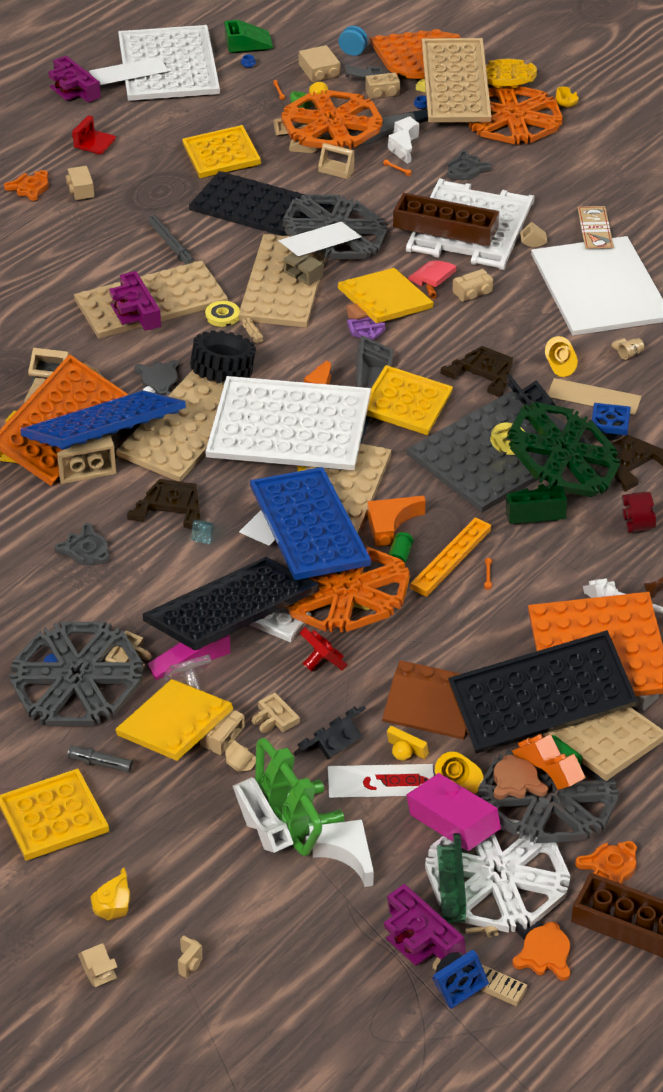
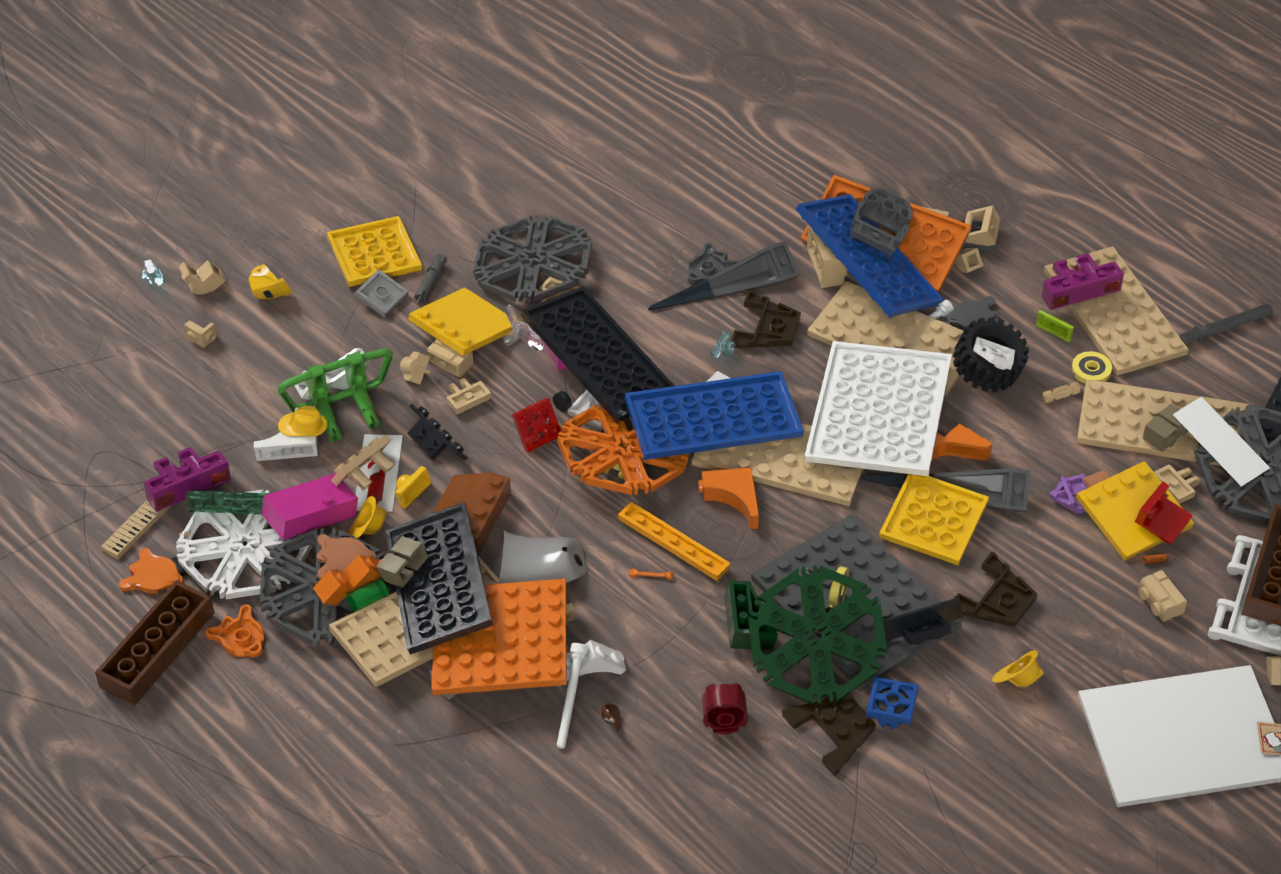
camera: 95 degrees right, 5 degrees up
green piece [388,532,414,564] -> none
coral slope [408,261,457,287] -> none
blue piece [432,949,490,1009] -> none
tan sticker [548,378,642,415] -> none
tan piece [611,338,644,360] -> none
none -> clear light blue tile [139,258,165,285]
none -> yellow piece [278,406,327,437]
none -> tan plate [331,435,395,491]
none -> light grey plate [354,269,409,318]
none -> dark tan piece [376,536,428,588]
none -> light grey piece [498,530,588,584]
none -> black tile [553,391,572,412]
none -> dark grey plate [648,241,800,310]
none -> dark grey slope [849,188,913,258]
none -> white plate [973,337,1015,370]
none -> lime slope [1036,310,1074,343]
none -> red bracket [1135,481,1192,545]
none -> tan hinge [1154,464,1200,504]

